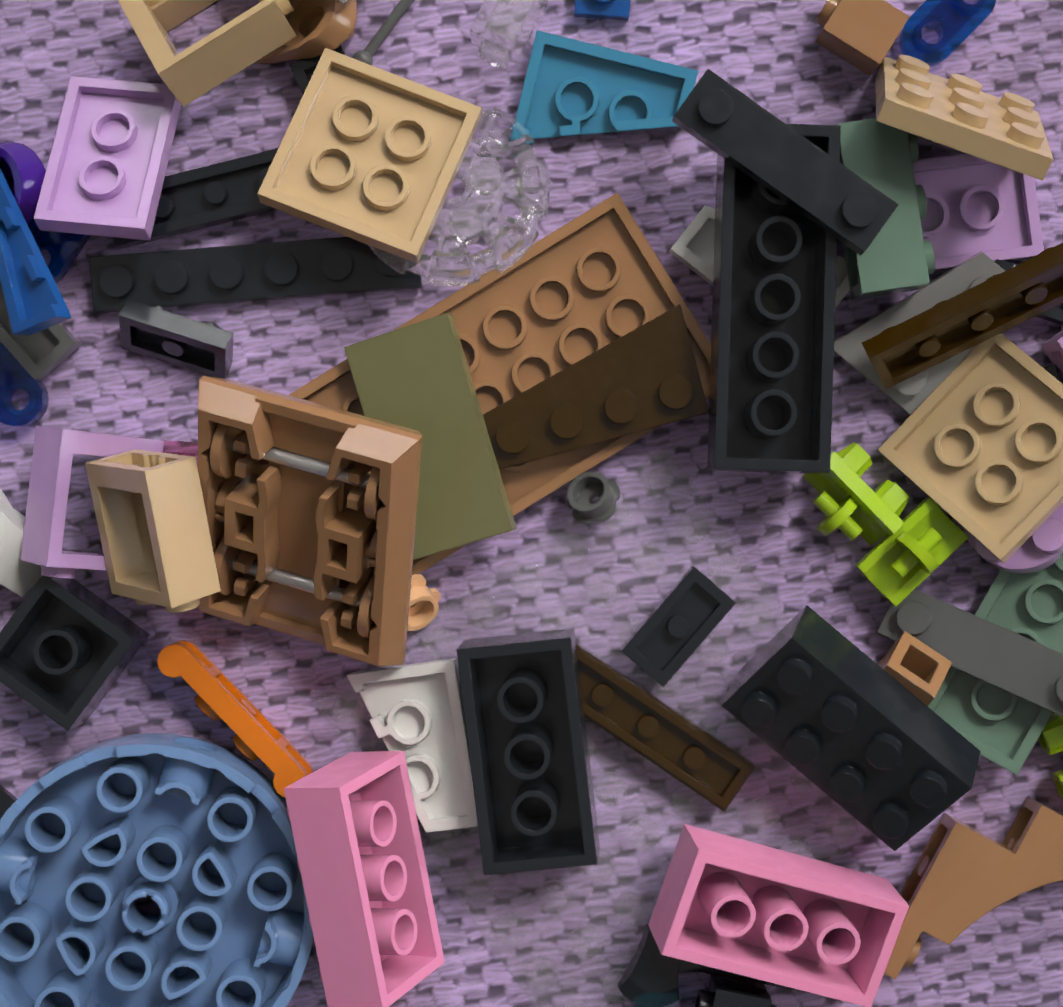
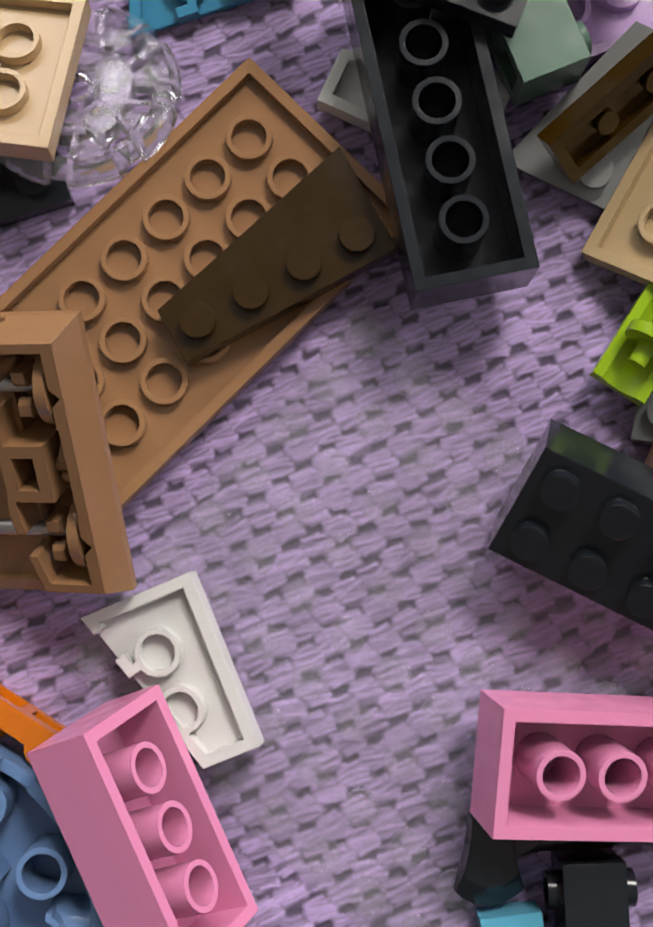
camera: 15 degrees left, 5 degrees down
olive tile [344,313,517,560] -> none
light nougat plate [407,574,441,631] -> none
black brick [456,628,600,875] -> none
dark grey plate [567,472,620,525] -> none
dark brown tile [576,642,756,812] -> none
black plate [620,565,736,687] -> none
lime hips [803,442,909,546] -> none

